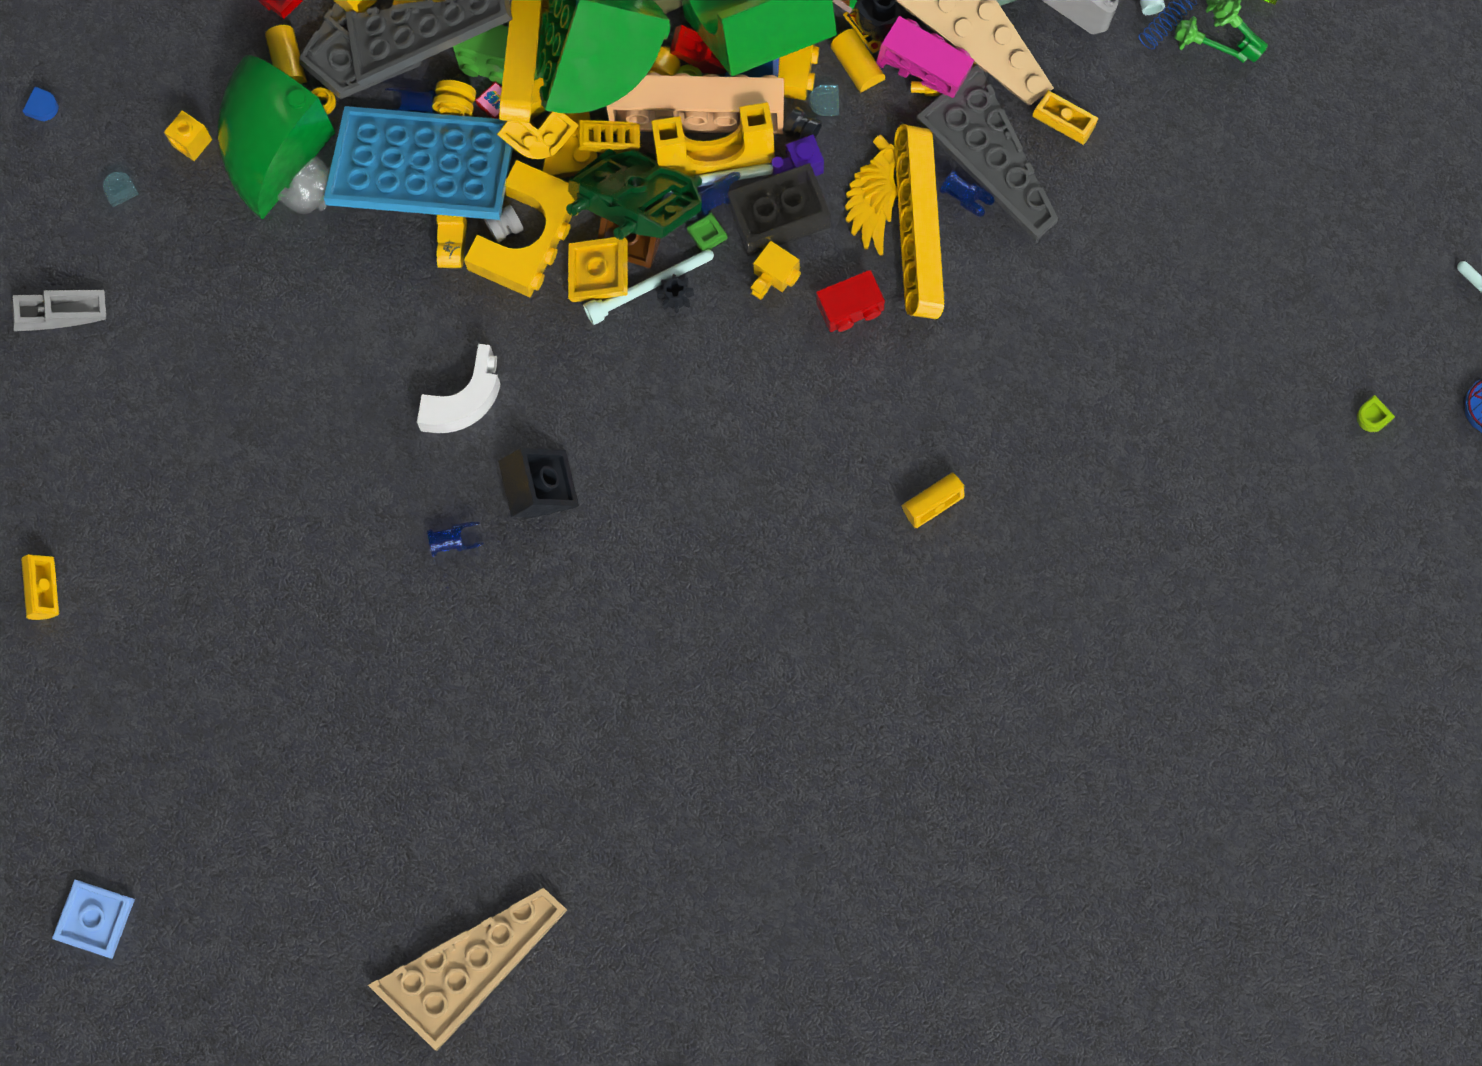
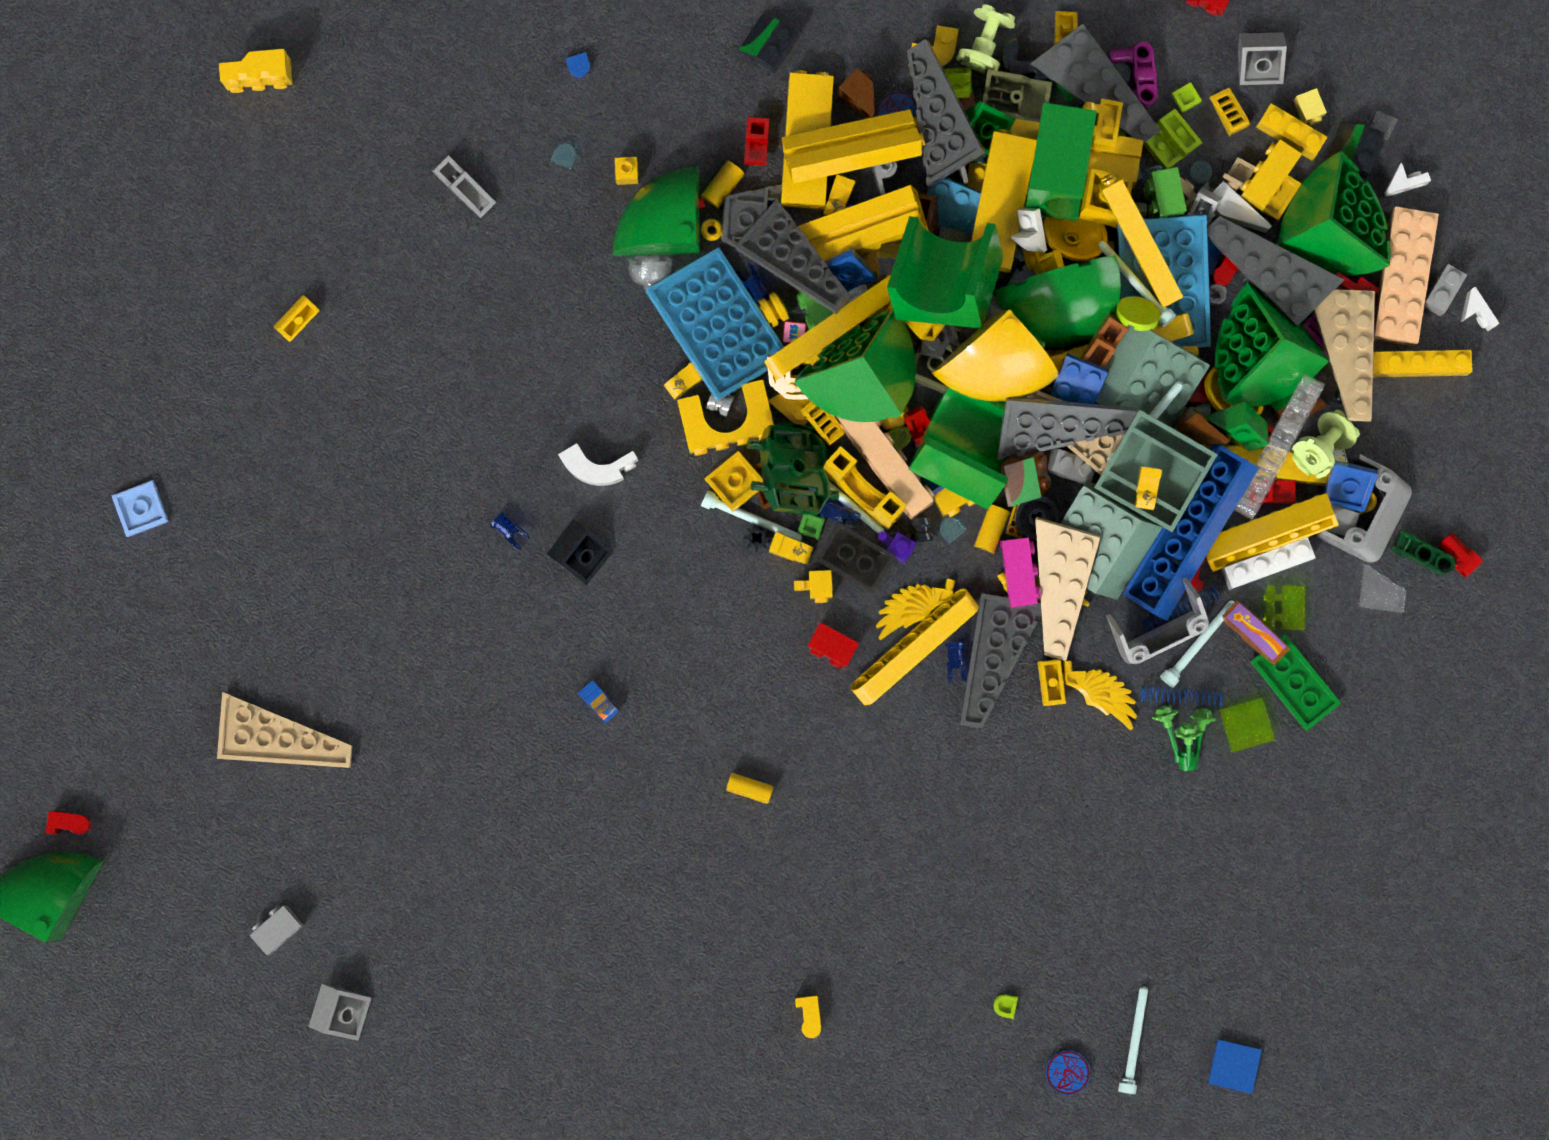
camera: 50 degrees right, 10 degrees up
none -> blue leg [578,680,619,723]
none -> yellow leg [769,532,813,565]
none -> yellow leg [795,995,821,1038]
none -> yellow animal [1063,661,1137,730]

